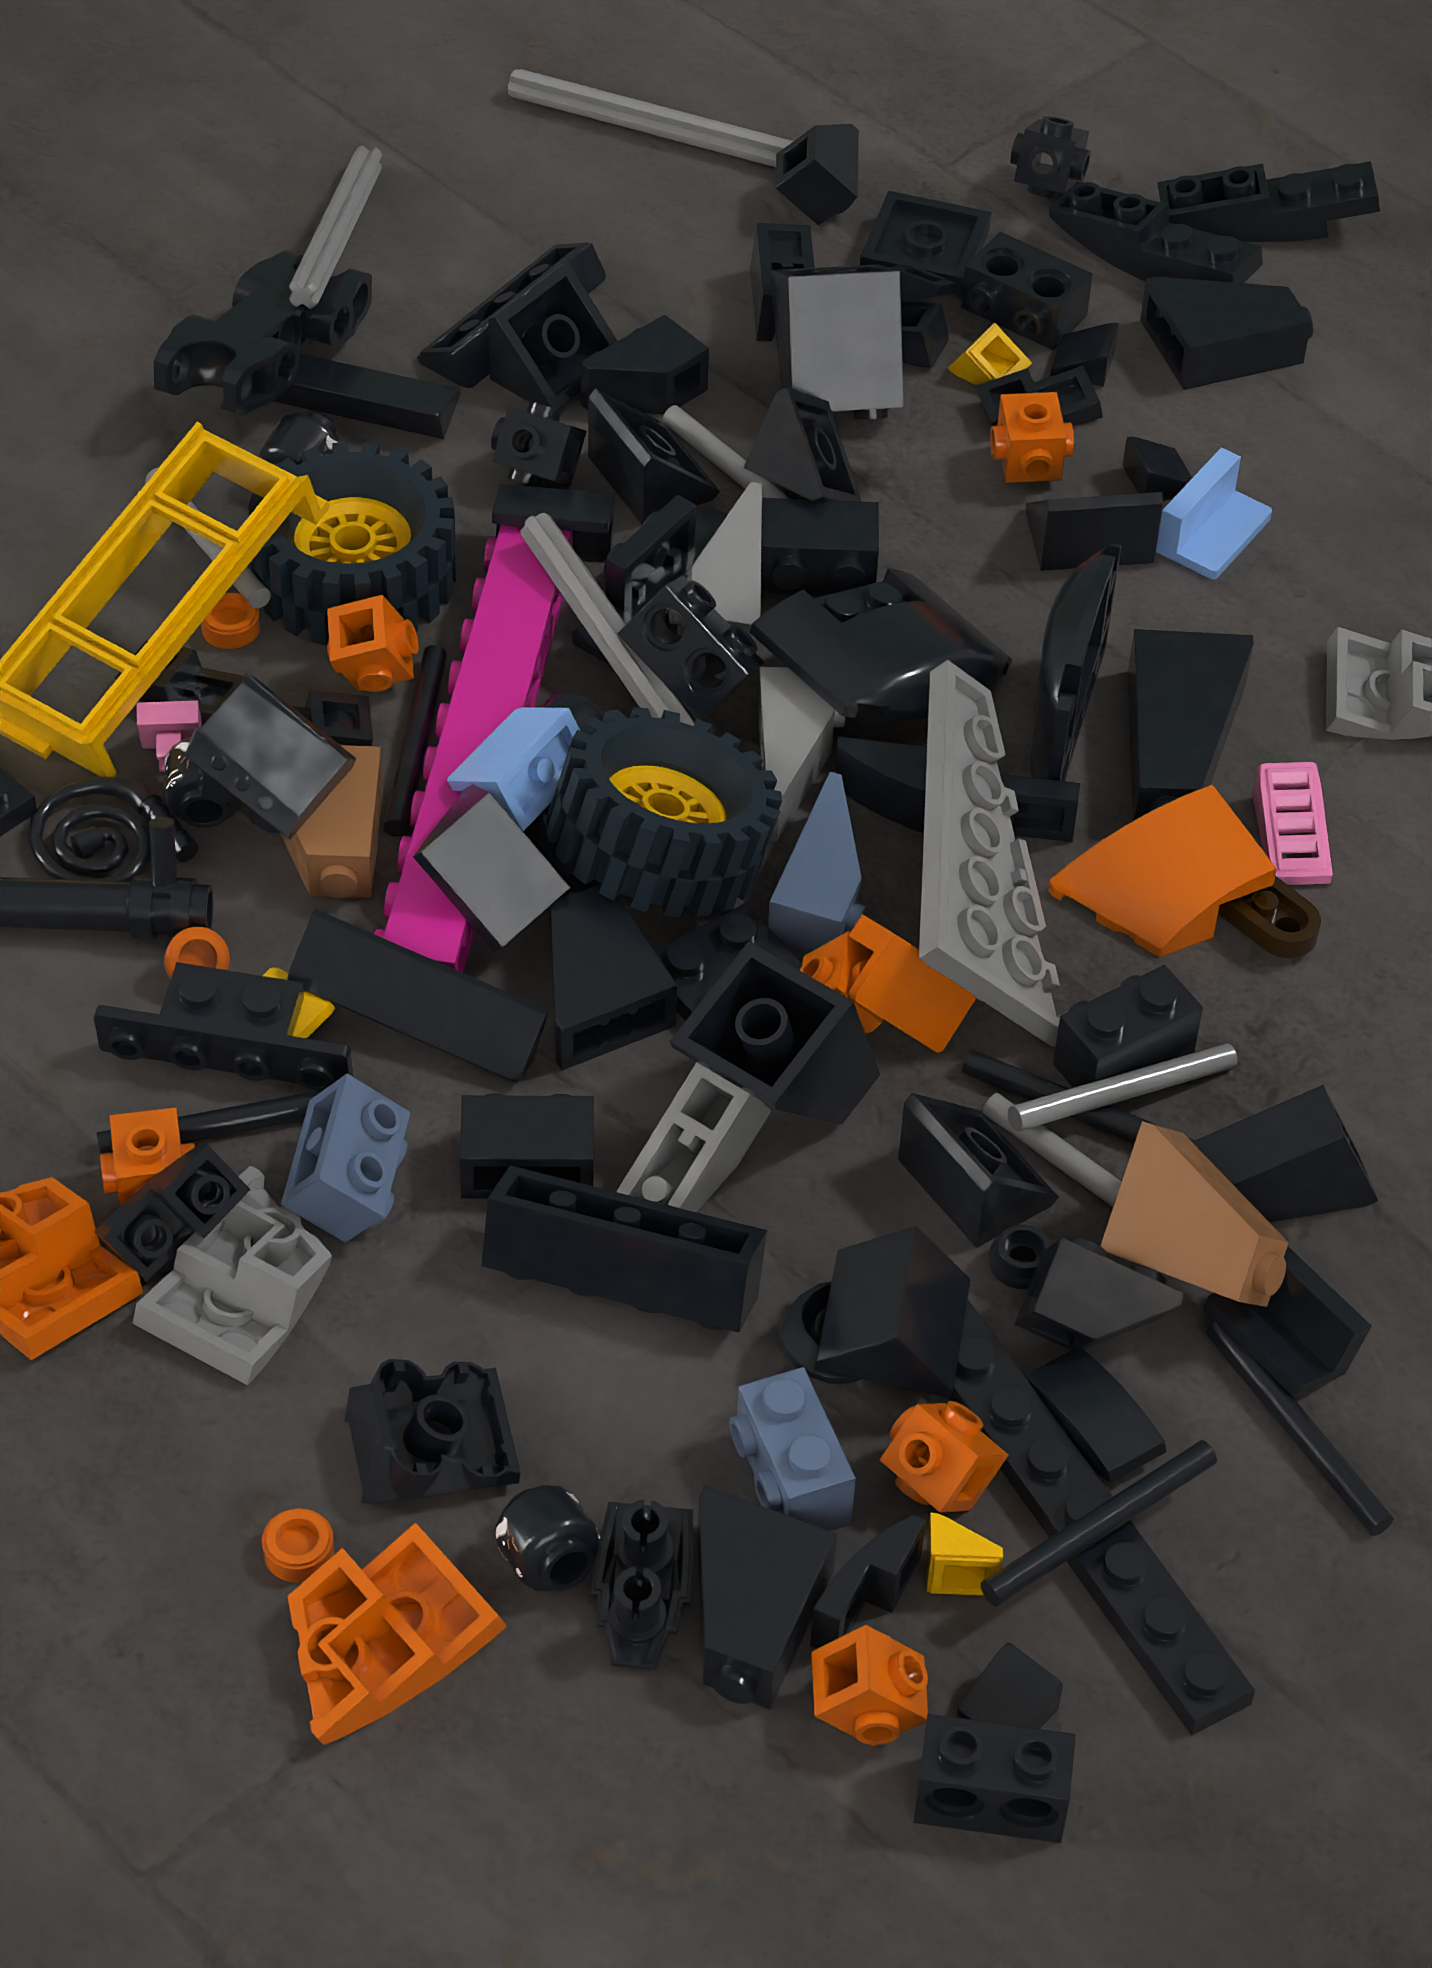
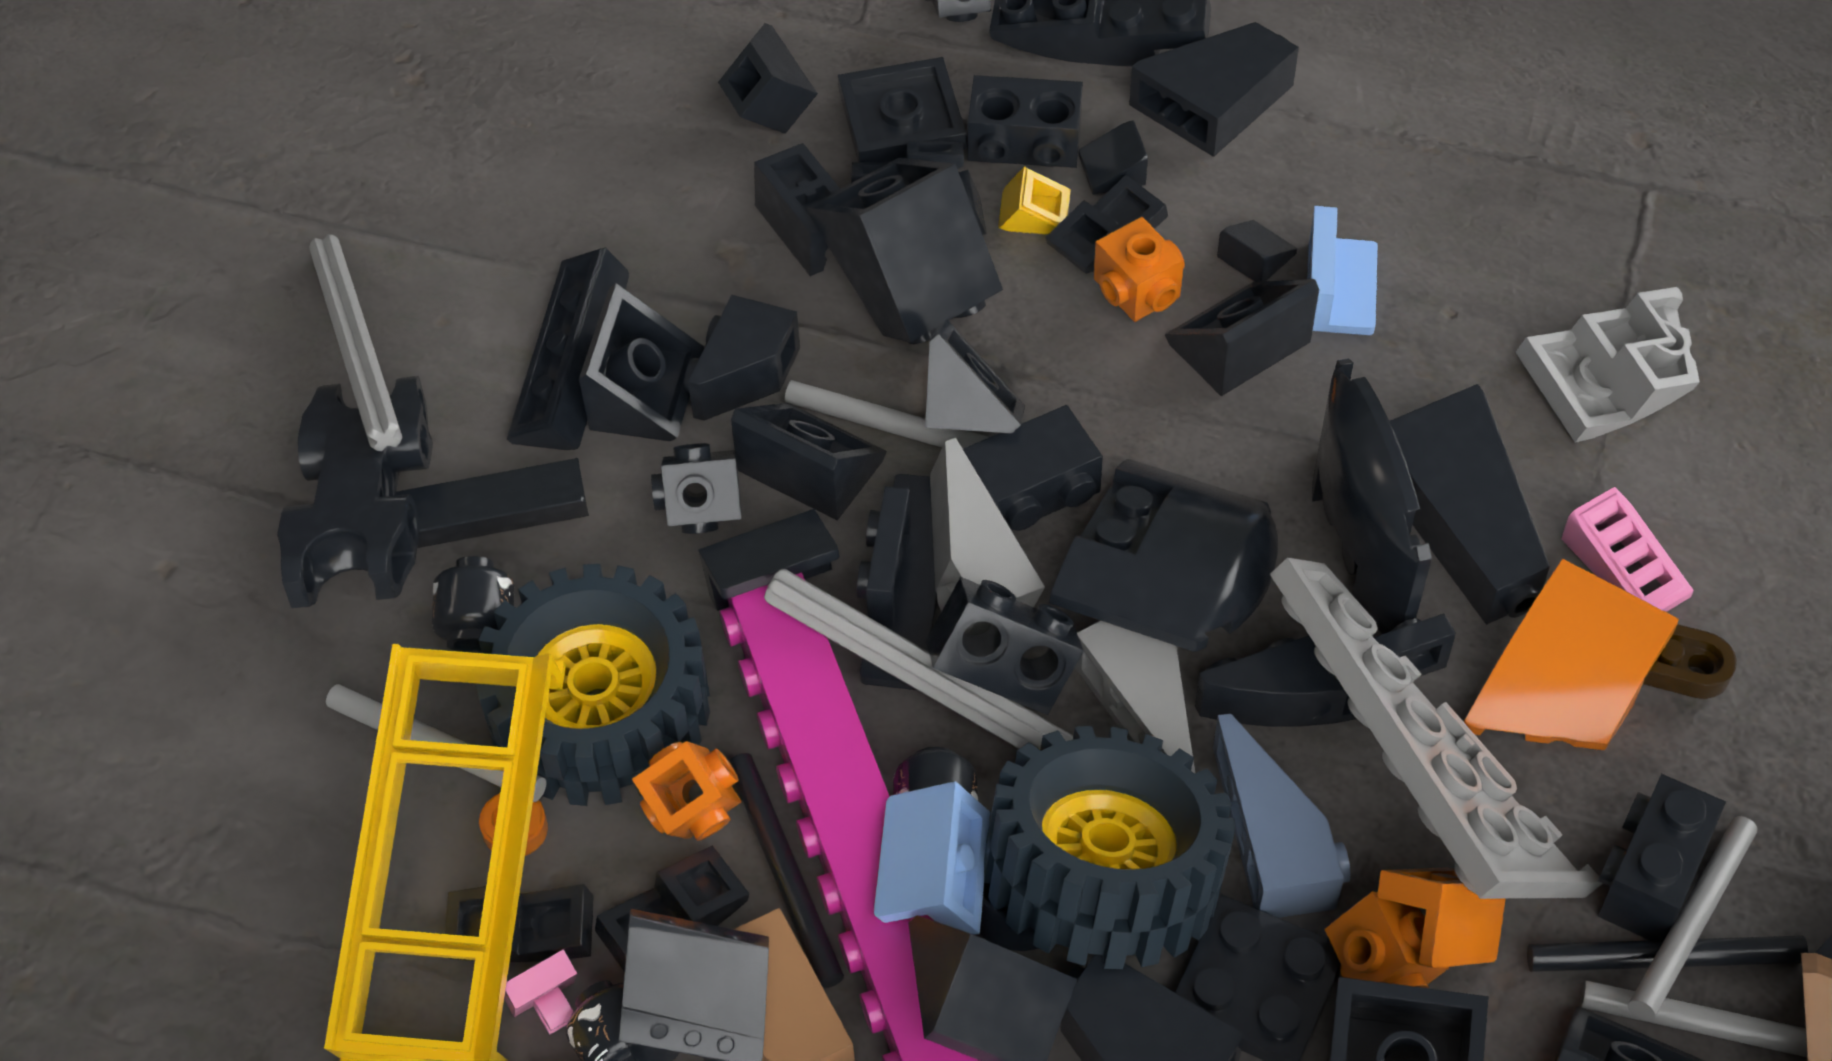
camera: 25 degrees left, 5 degrees up
light grey axle [508,69,793,167] -> none

